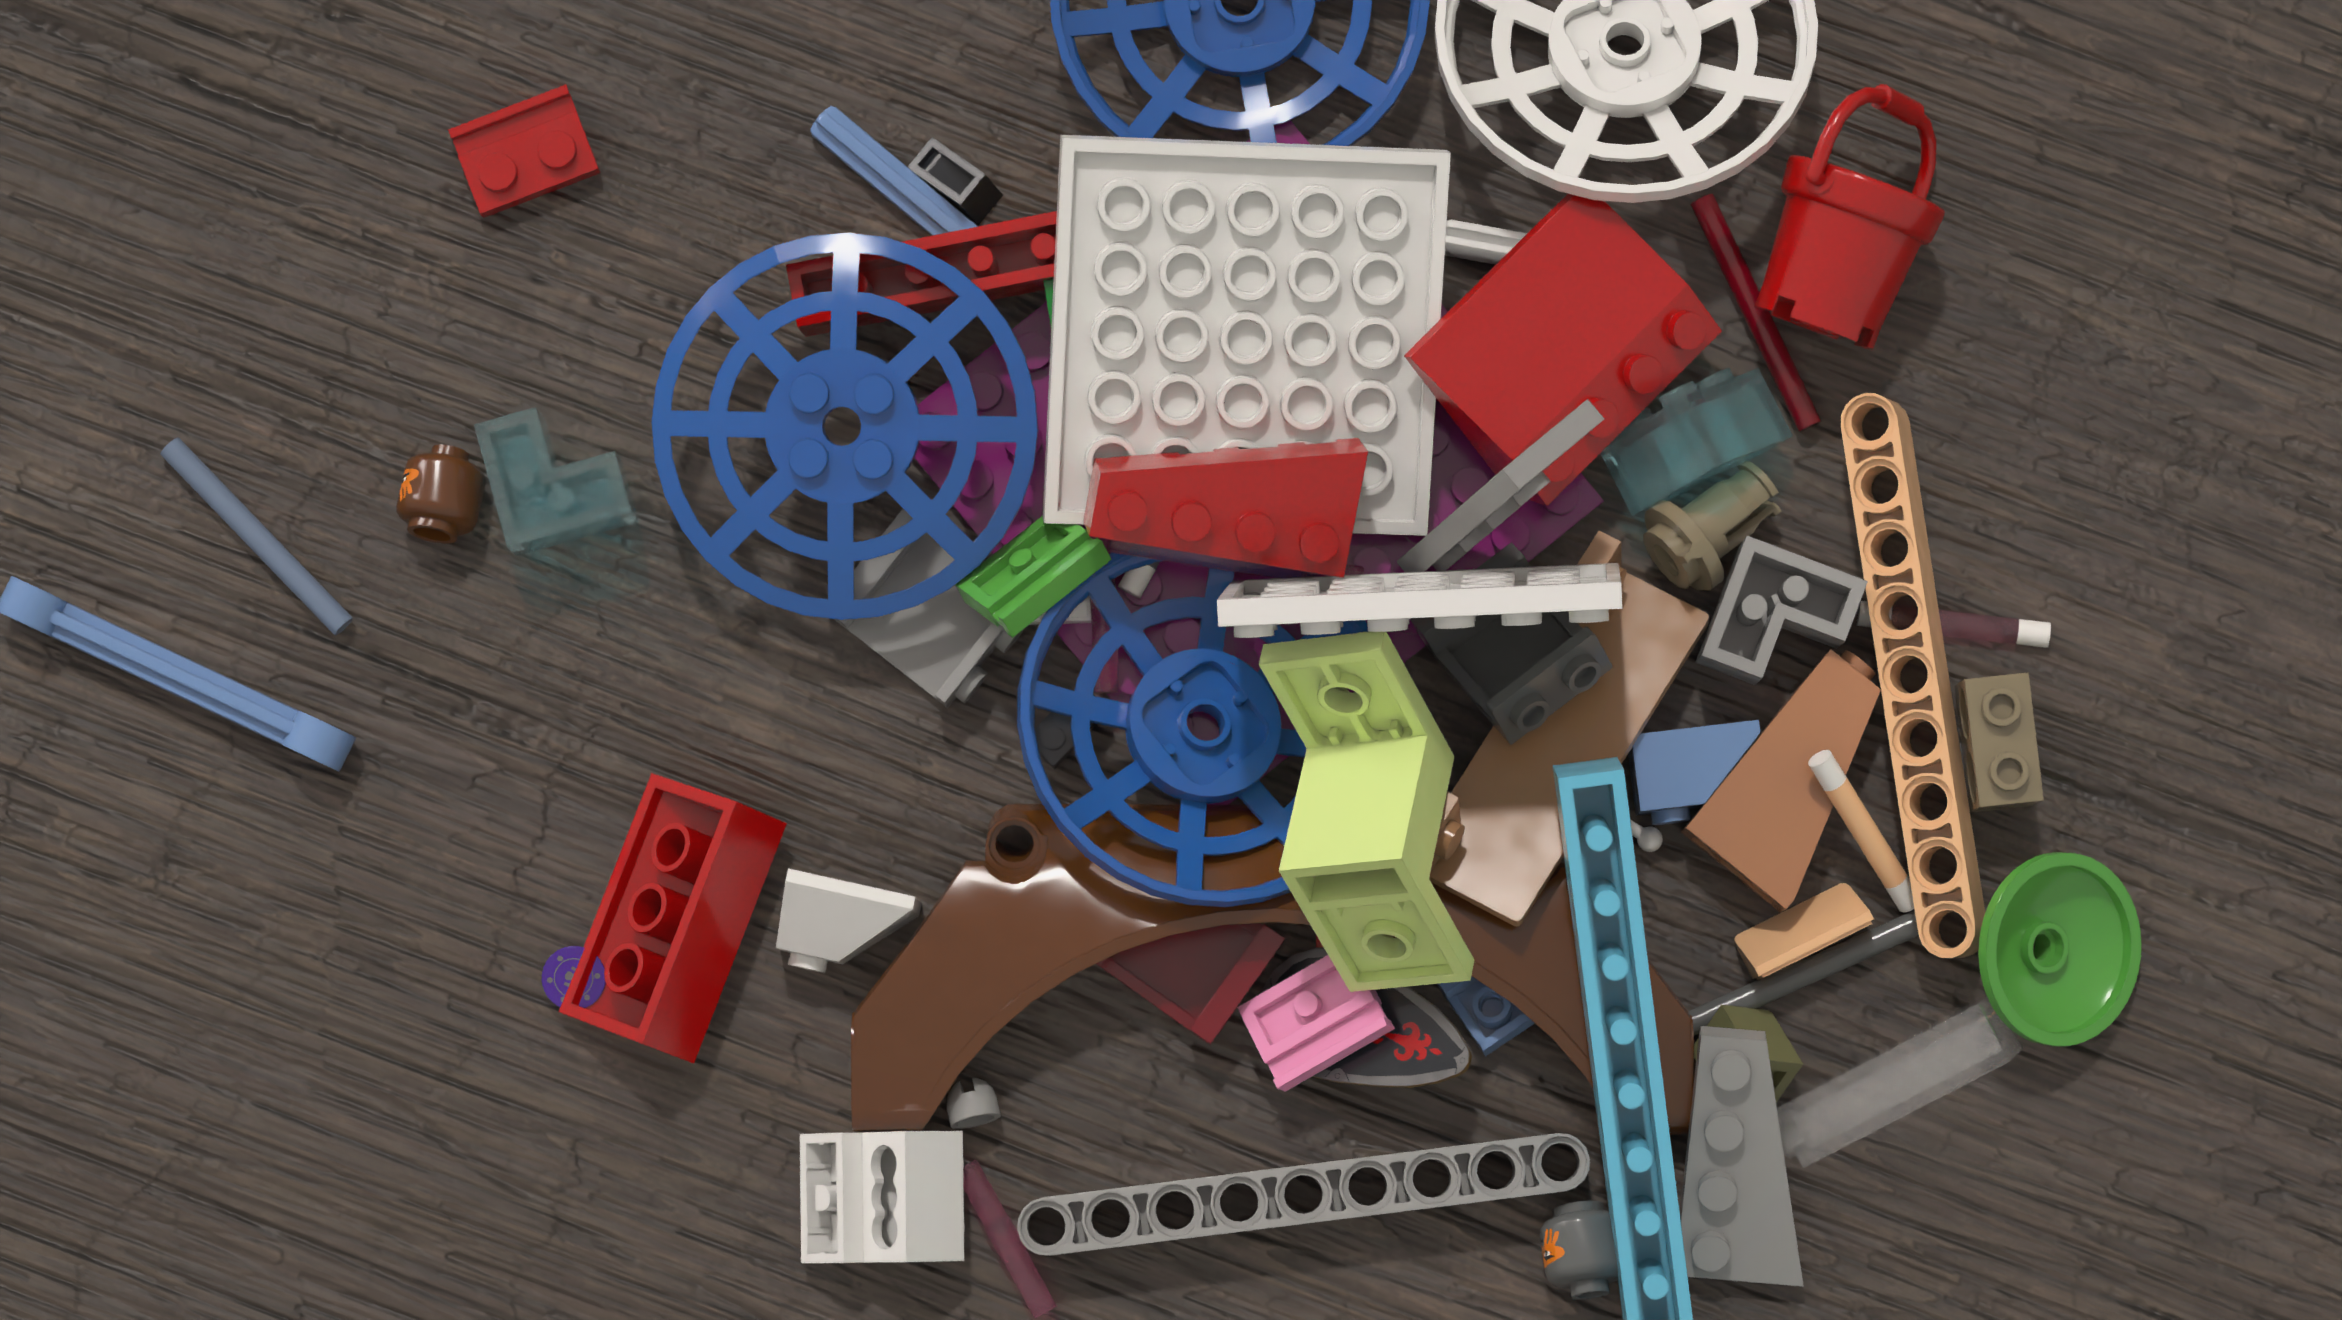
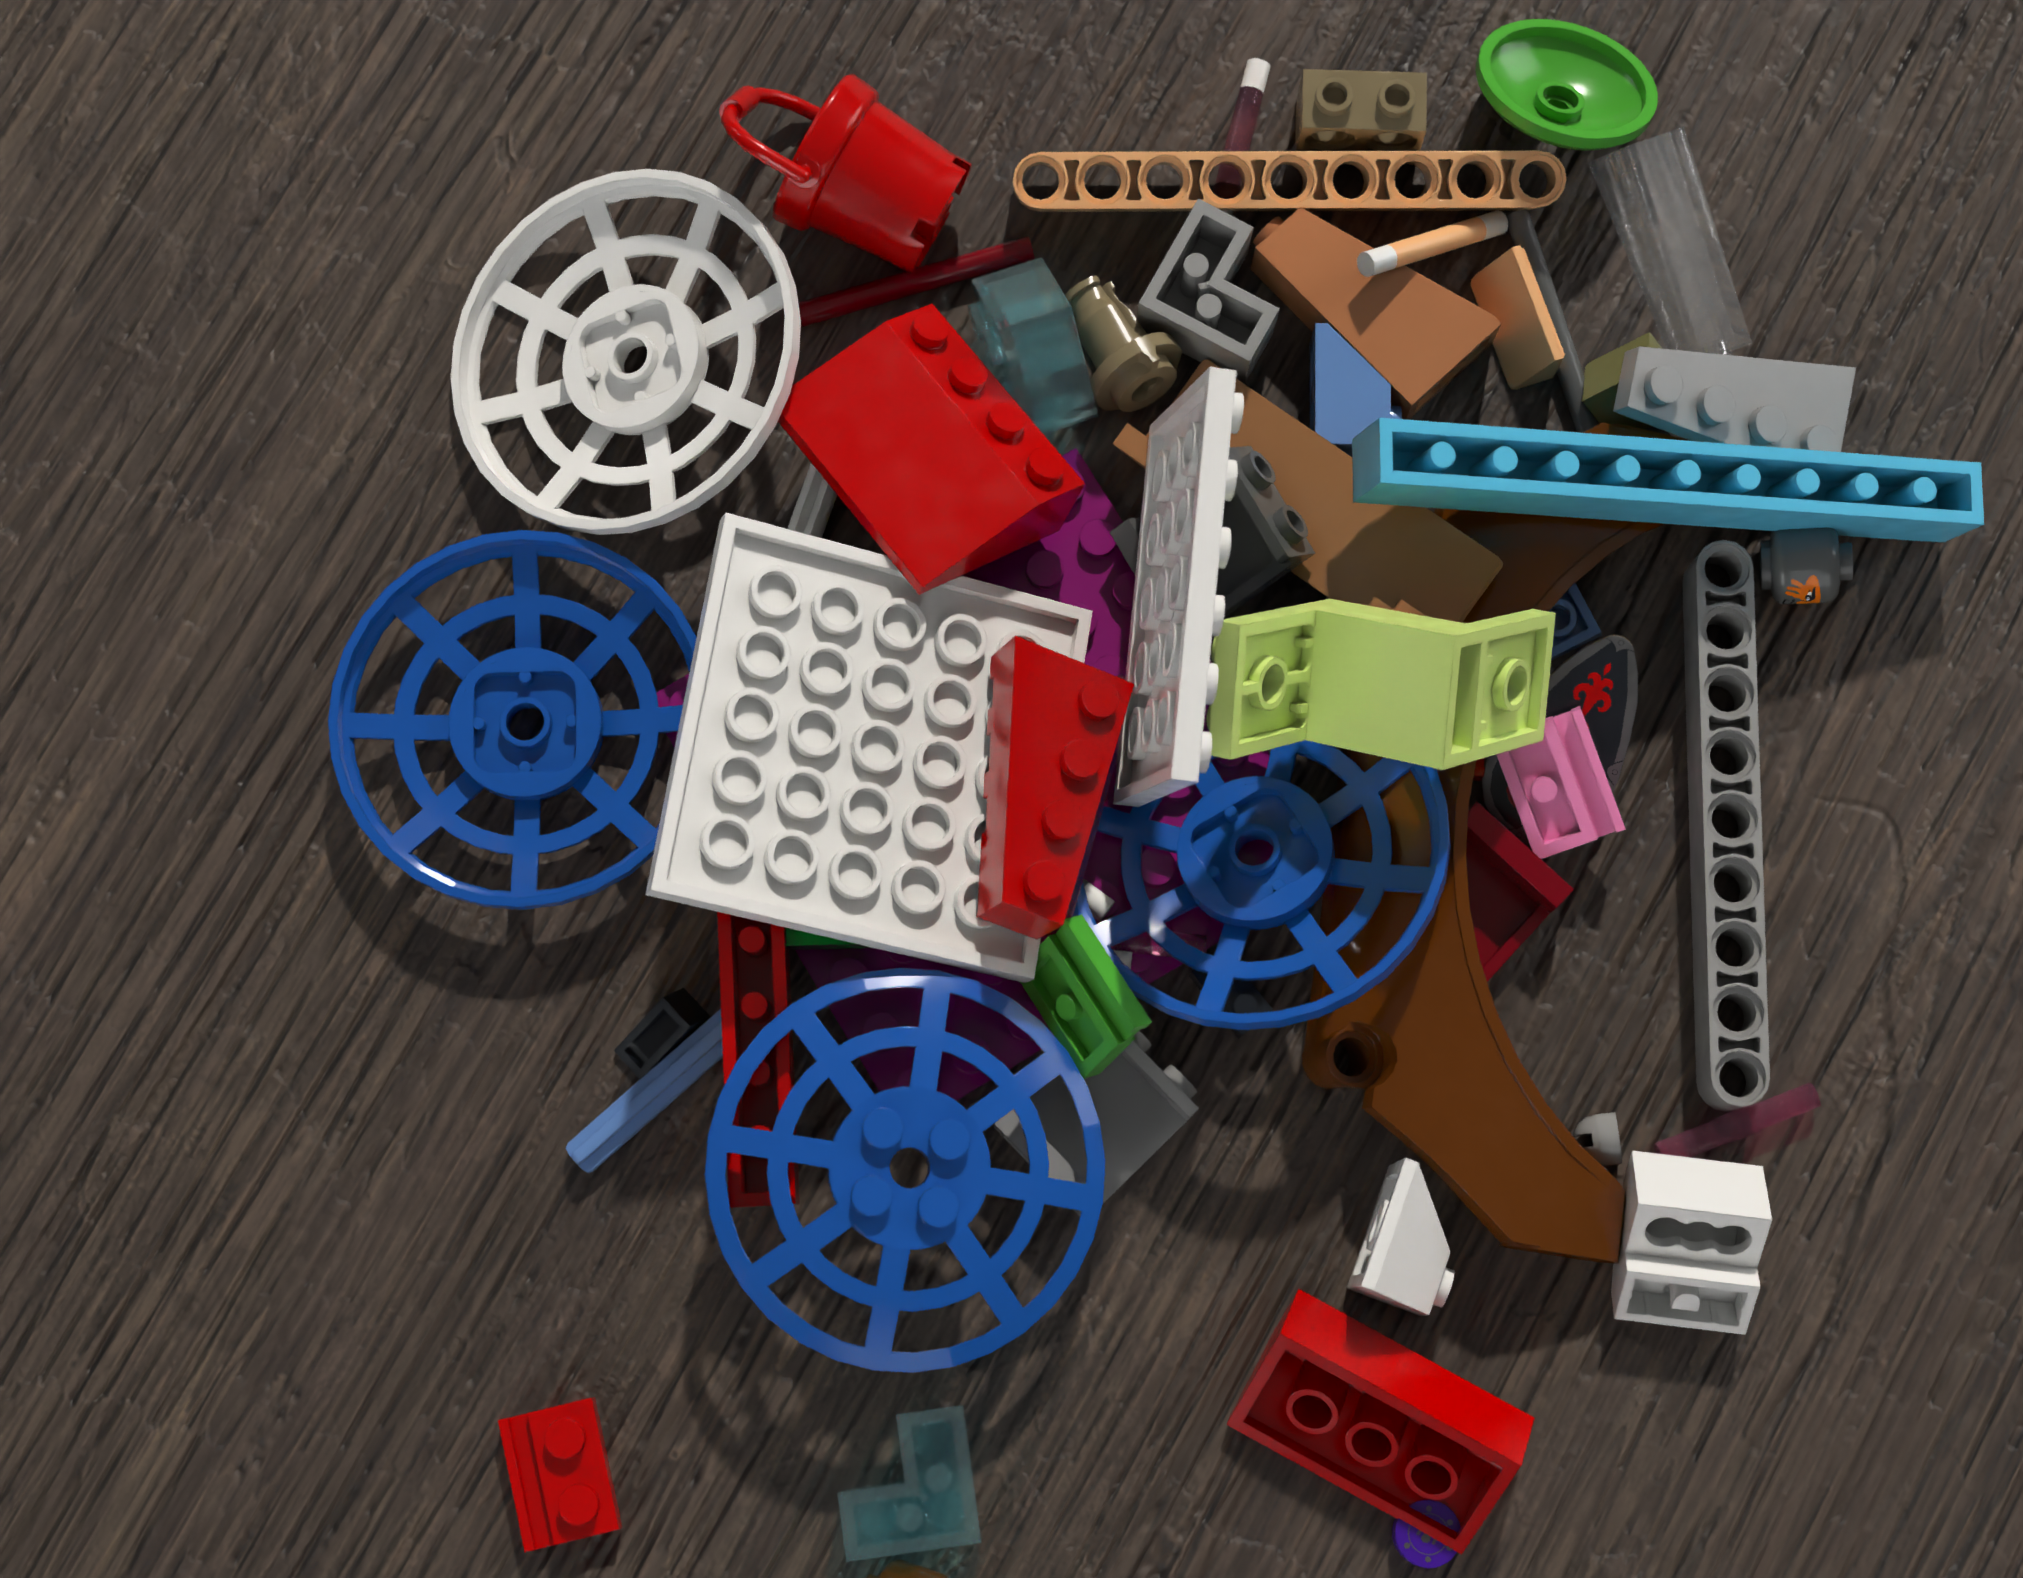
camera: 85 degrees left, 5 degrees down
light grey wing [1397,399,1604,572] -> none

